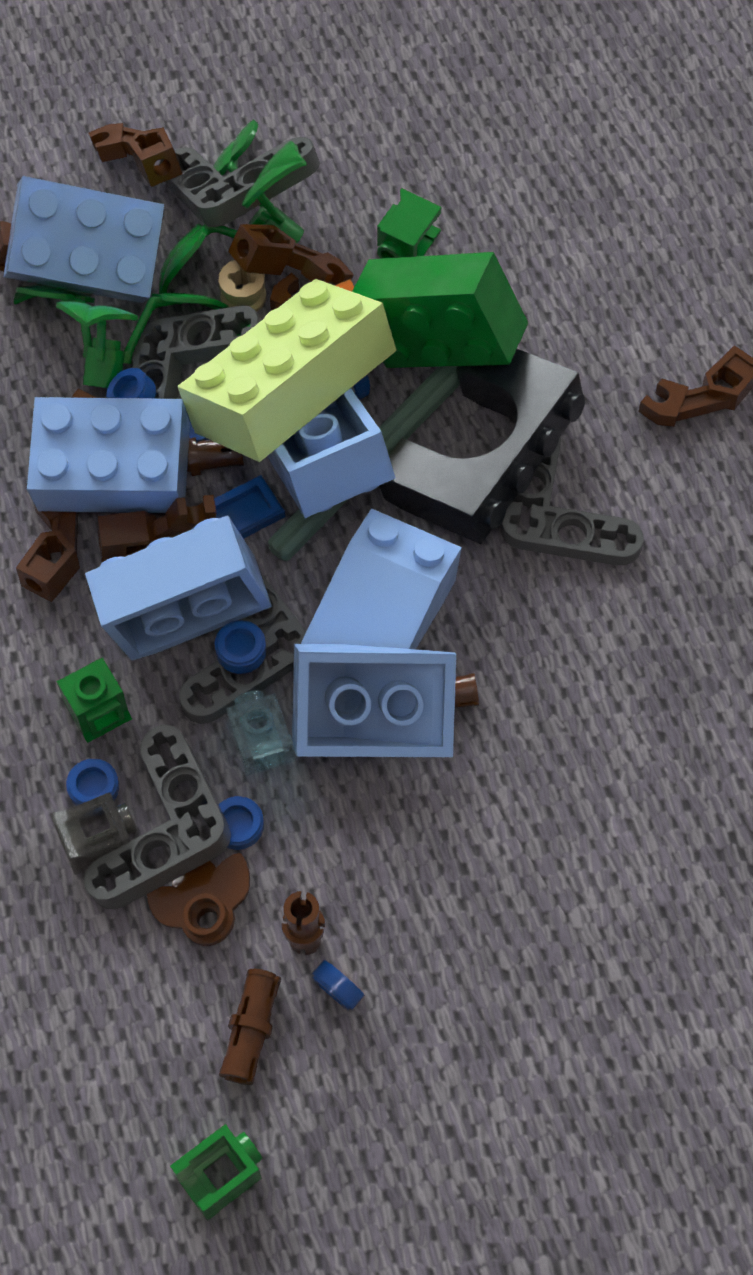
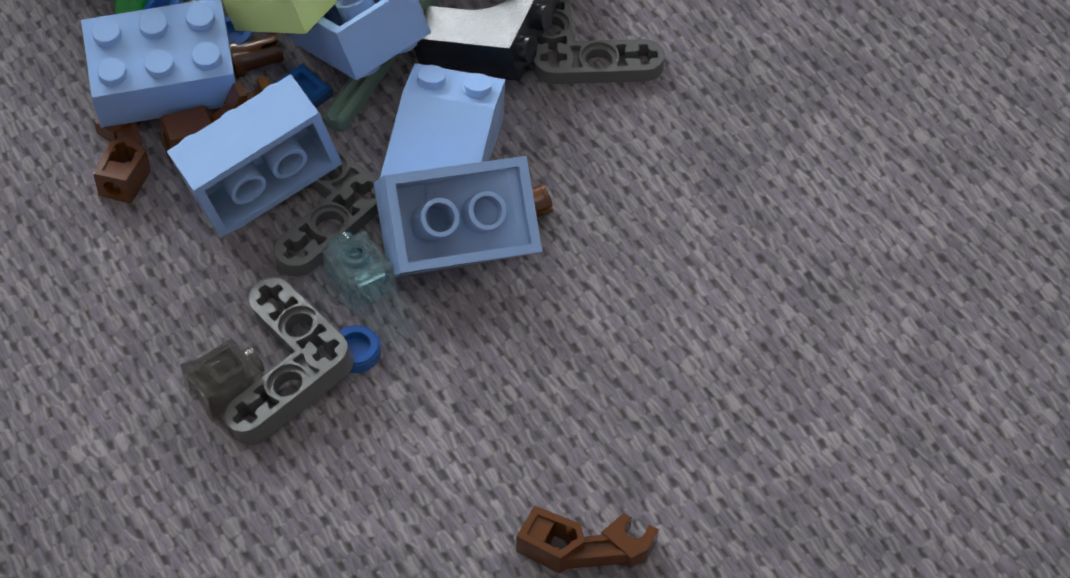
camera: 15 degrees left, 10 degrees down
green window [56,657,132,743] -> none
blue tile [66,759,119,811] -> none
reddish brown plate [147,853,250,946] -> none
blue tile [215,620,266,674] -> none
reddish brown pin [219,968,281,1085] -> none
reddish brown pin [282,891,325,955] -> none
blue tile [311,960,365,1010] -> none
none -> reddish brown piece [516,506,659,574]

